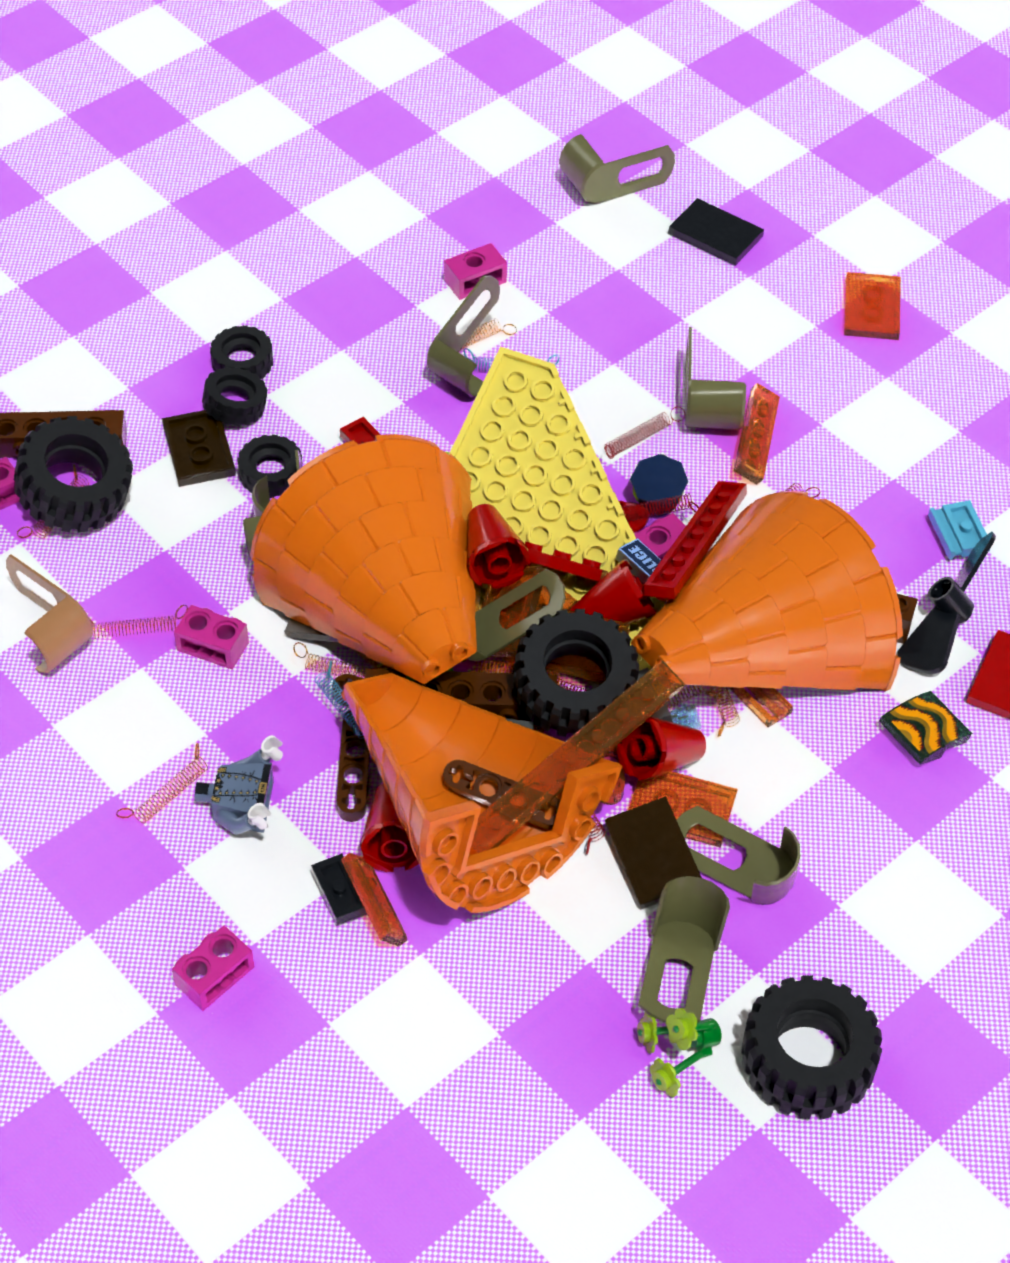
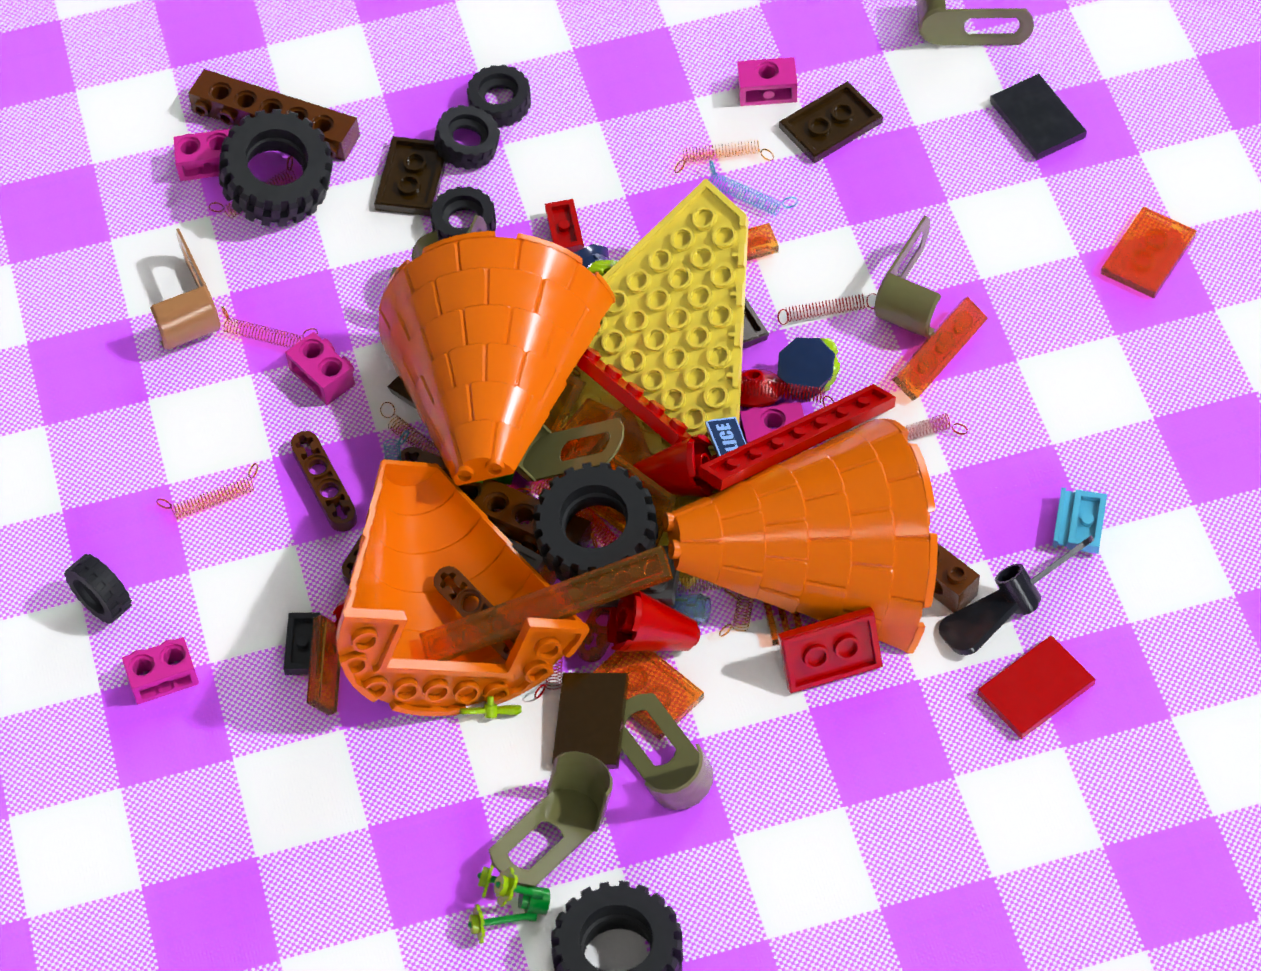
camera: 30 degrees right, 5 degrees up
sand blue torso [195,735,283,835] -> none
olive piece [427,275,500,397] -> none
red cone [468,504,531,588] -> none
slope [879,691,973,765] -> none
none -> black tyre [64,553,132,624]
none -> reddish brown beam [291,431,357,532]
none -> lime piece [460,696,522,718]
none -> red tile [777,607,883,694]
none -> dark brown tile [779,81,883,164]

